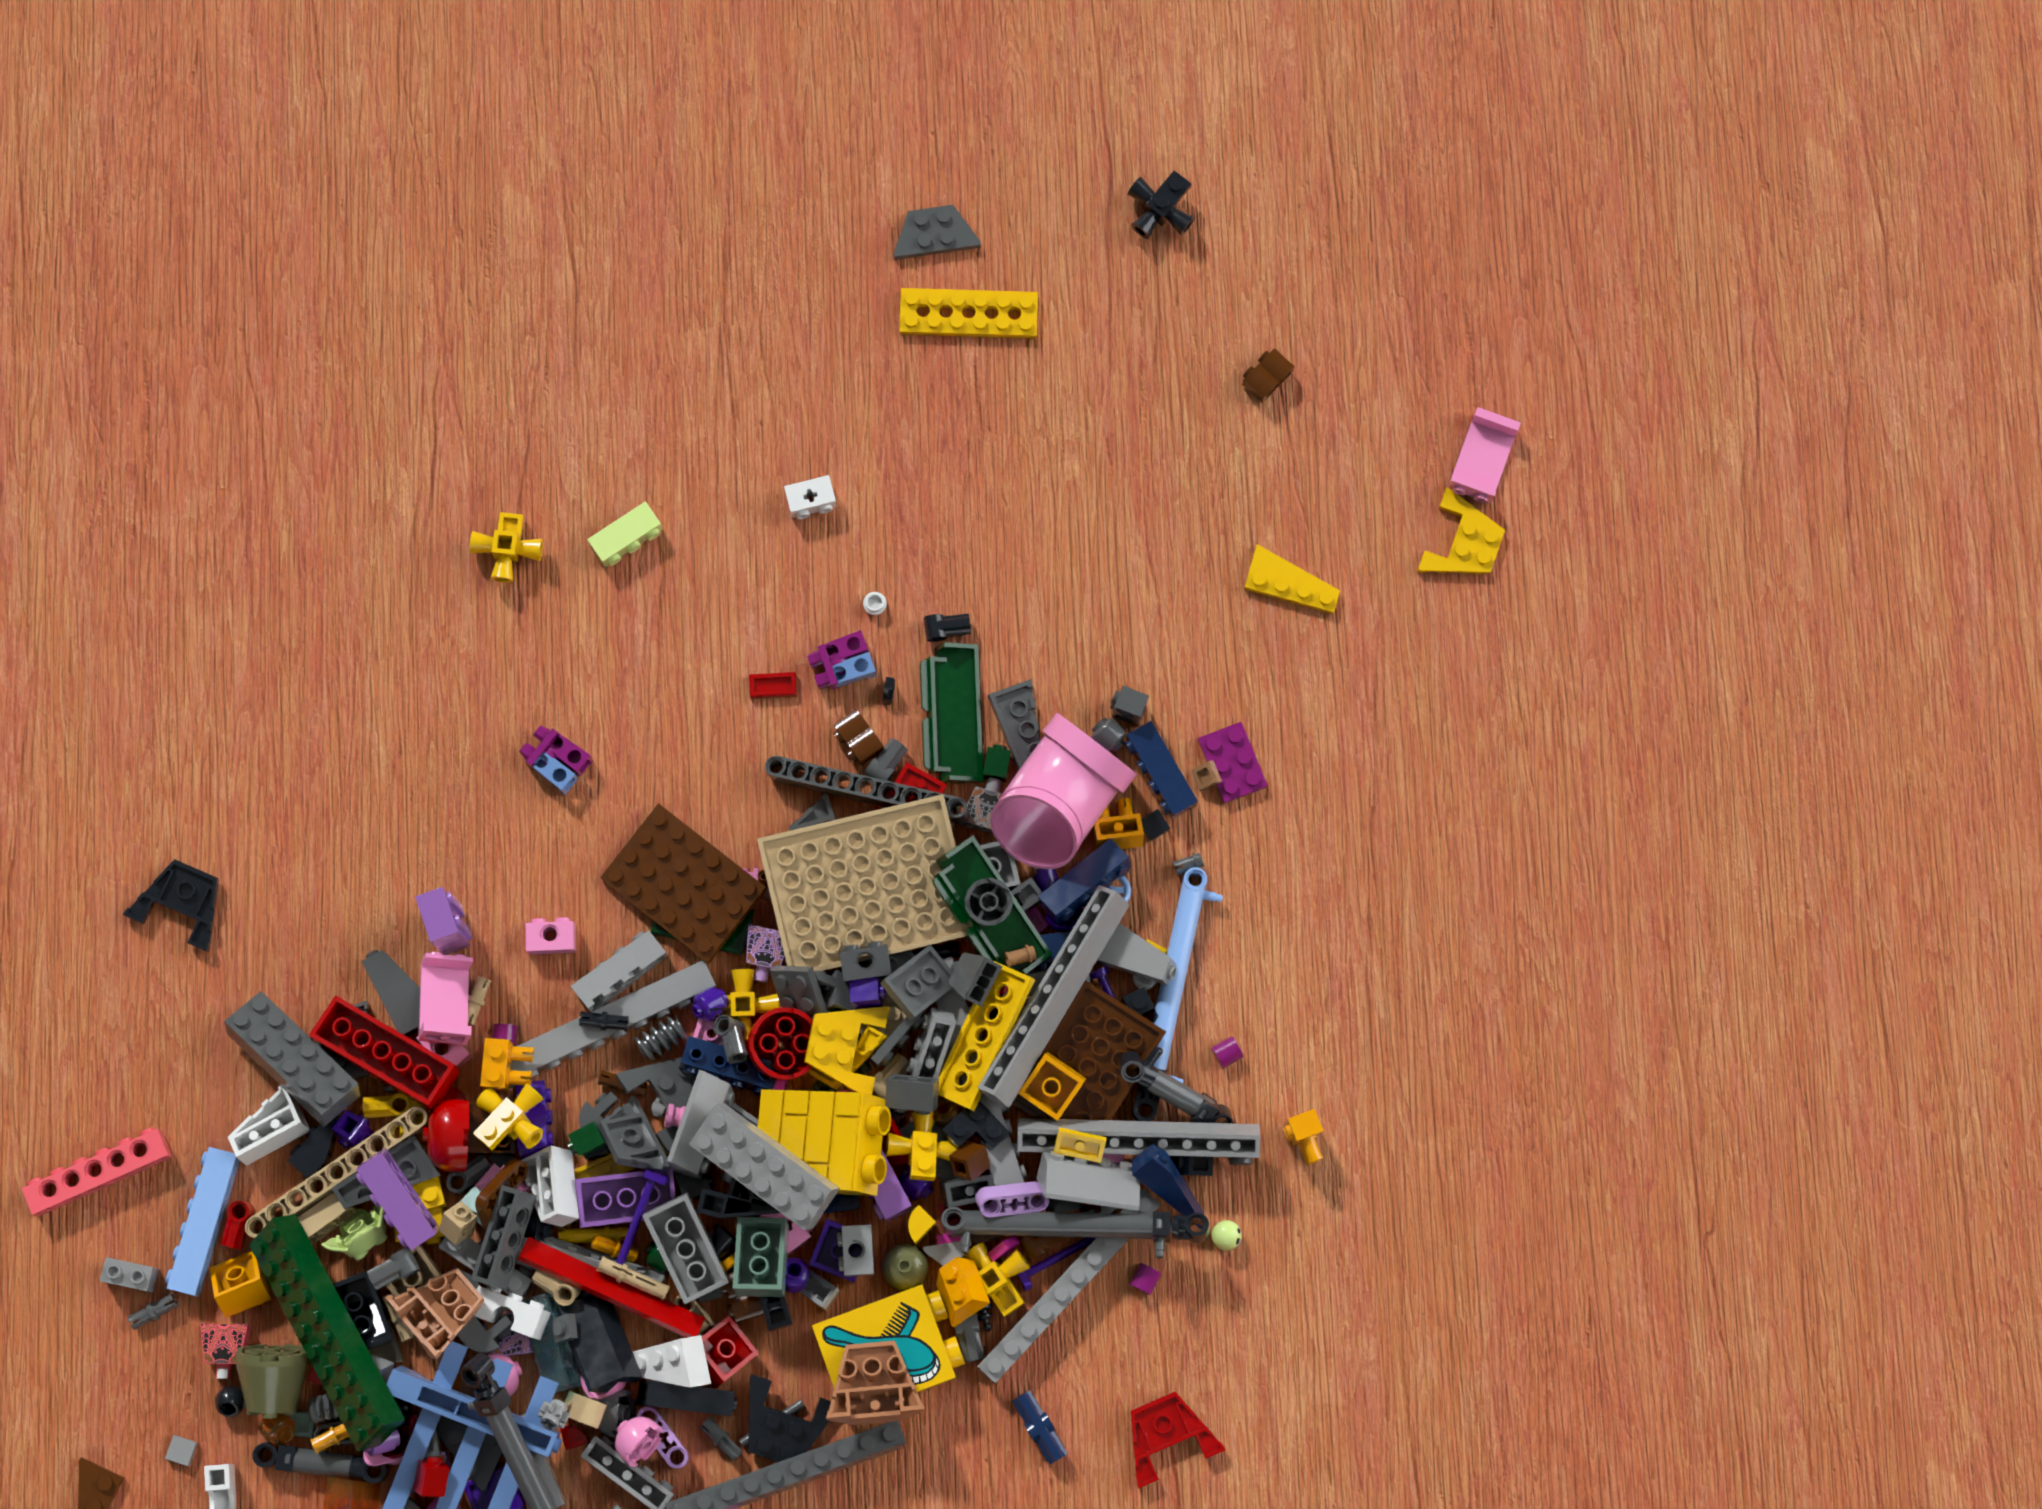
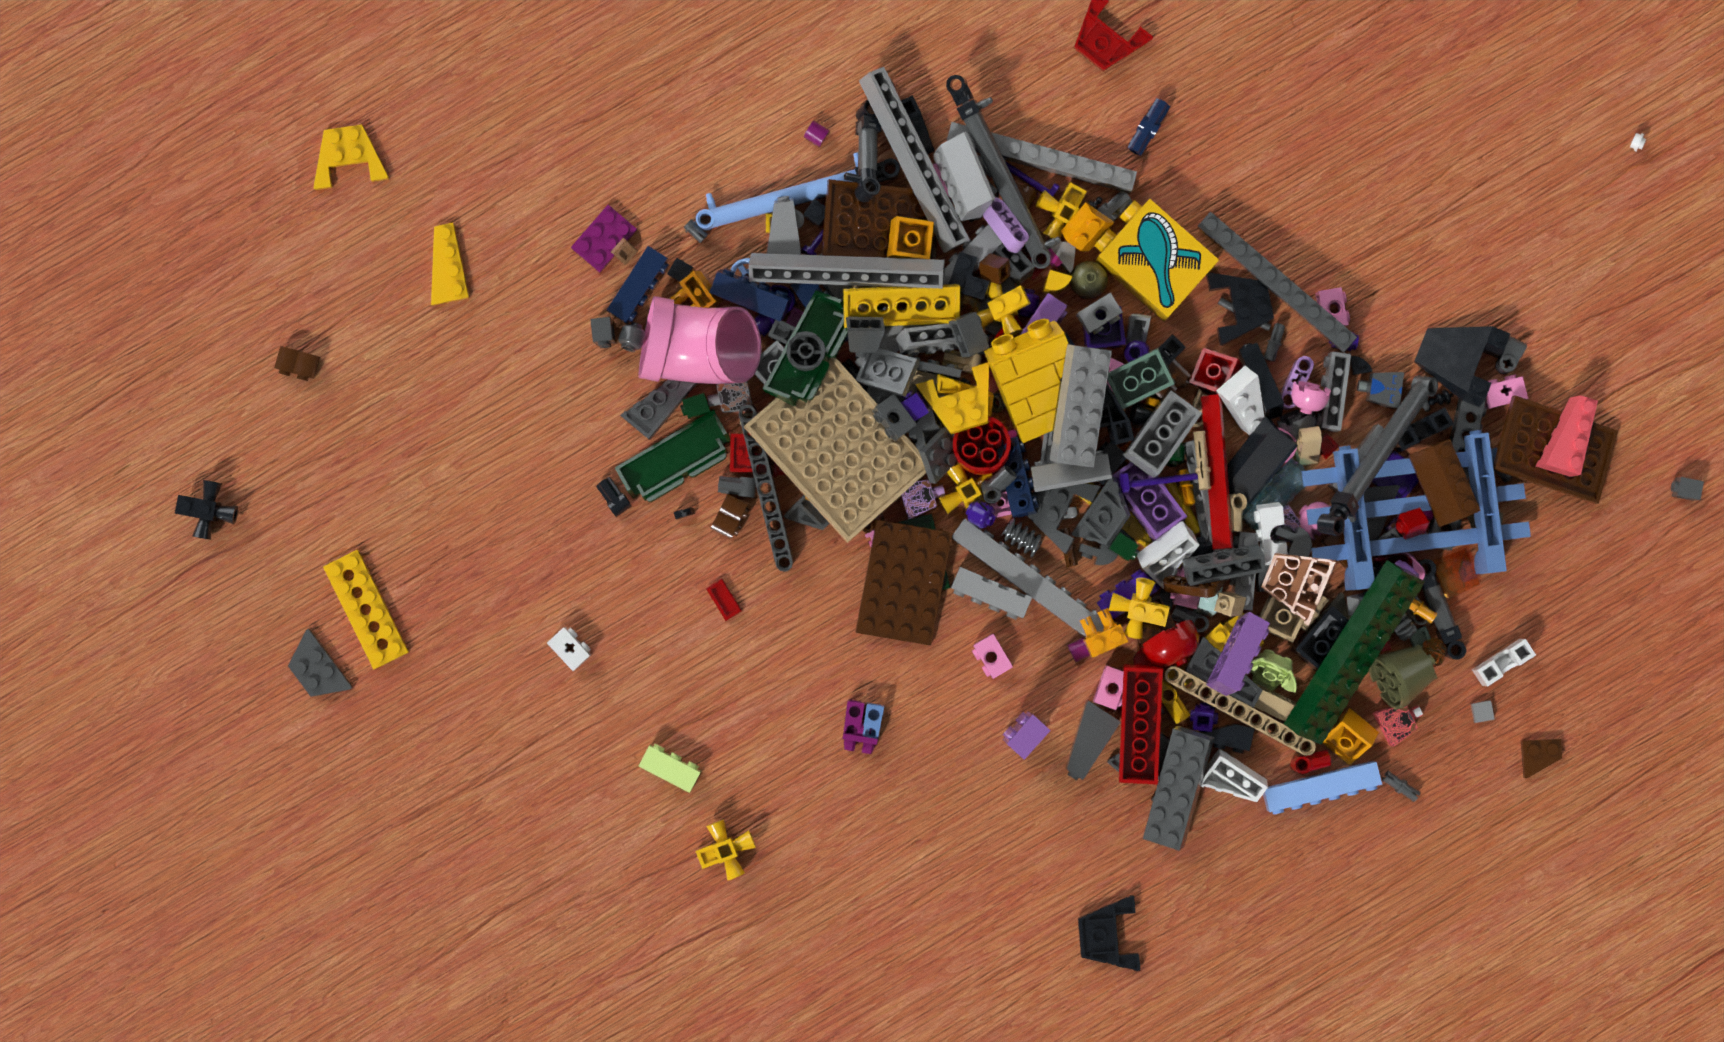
camera: 115 degrees left, 10 degrees up
coral brick [21,1127,173,1217] -> none
light grey brick [100,1257,159,1293] -> none
black piece [215,1386,245,1417] -> none
dark grey piece [367,1247,420,1291] -> none
bright pink panel [419,952,473,1045] -> none
tan pin [468,975,492,1025] -> none
light grey gear [537,1399,570,1431] -> none
dark grey plate [551,1314,578,1344] -> none
black pin [579,1011,629,1031] -> none
bright pink wheel [664,1103,686,1128] -> none
magenta hips [807,630,877,690] -> none
nougat wedge [826,1340,925,1425] -> none
white plate [863,592,887,615] -> none
dark pink tile [988,1236,1020,1262] -> none
medium nougat pin [1004,945,1036,967] -> none
yellow plate [1053,1127,1106,1163] -> none
magenta brick [1129,1263,1161,1296] -> none
dark blue slope [1132,1144,1204,1229] -> none
yellowish green piece [1211,1220,1242,1251] -> none
light orange brick [1282,1108,1324,1166] -> none
bright pink panel [1448,407,1521,503] -> none

